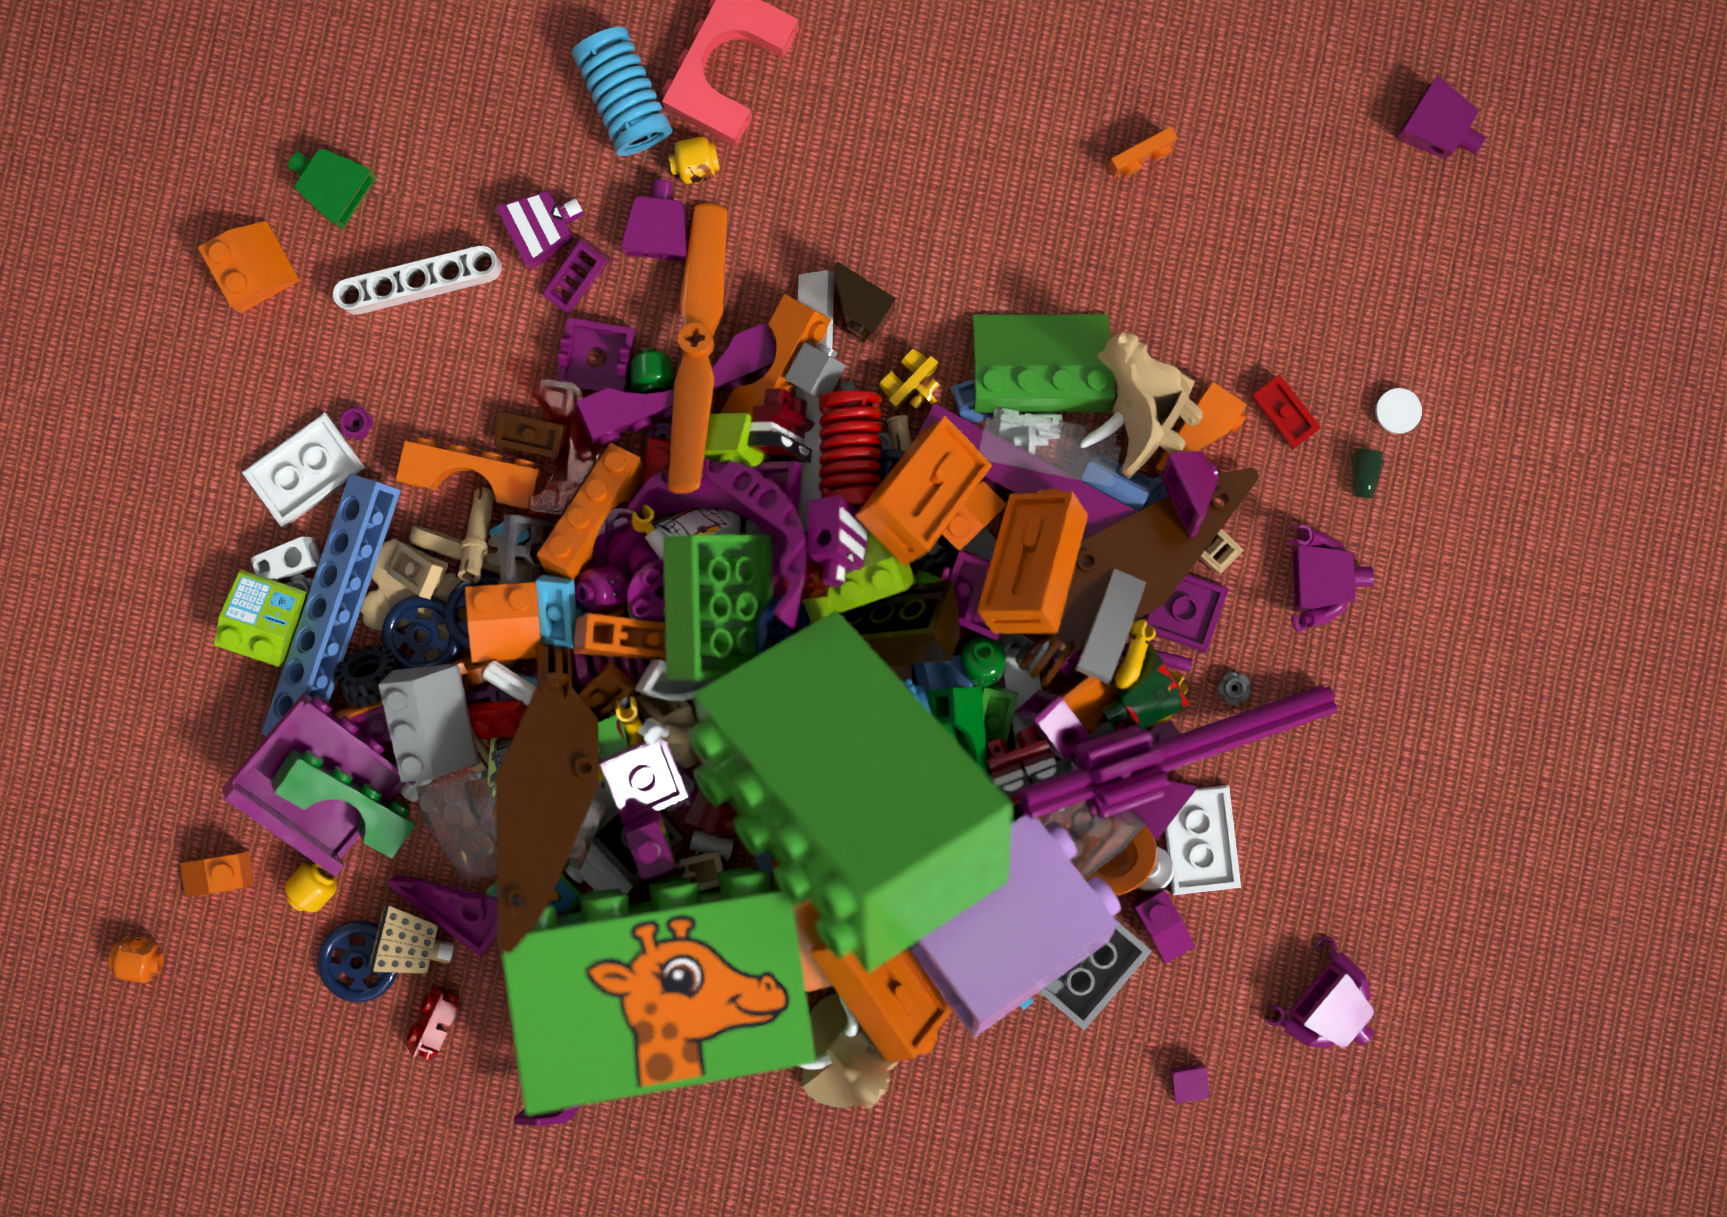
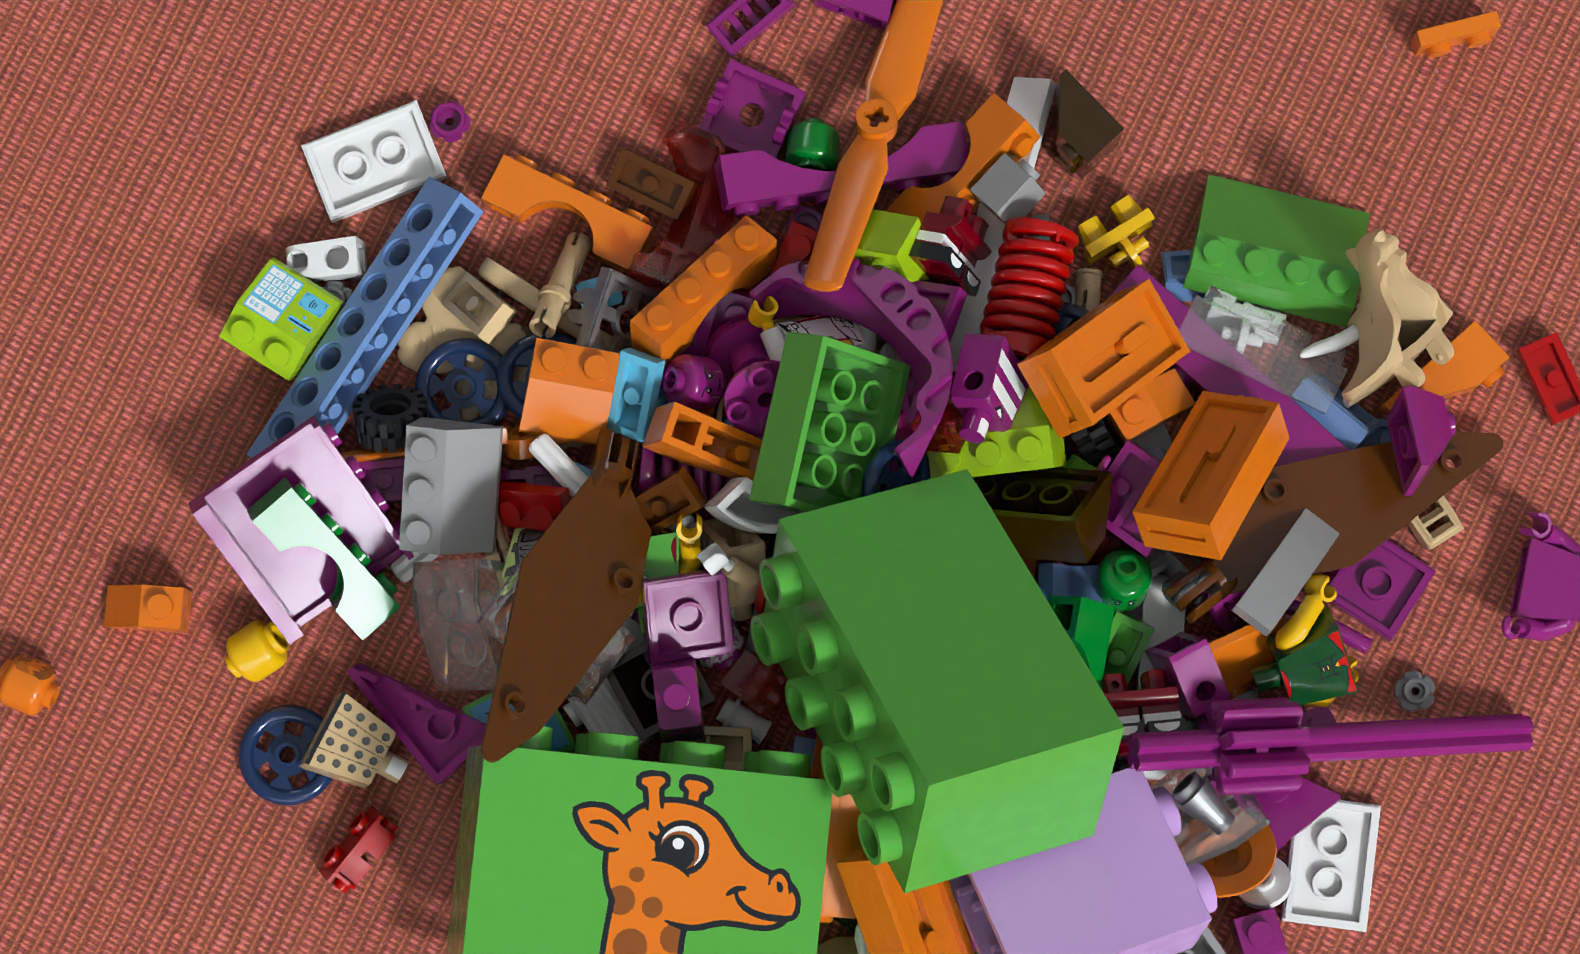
camera: 15 degrees right, 5 degrees down
none -> flat silver cone [1171,771,1235,835]

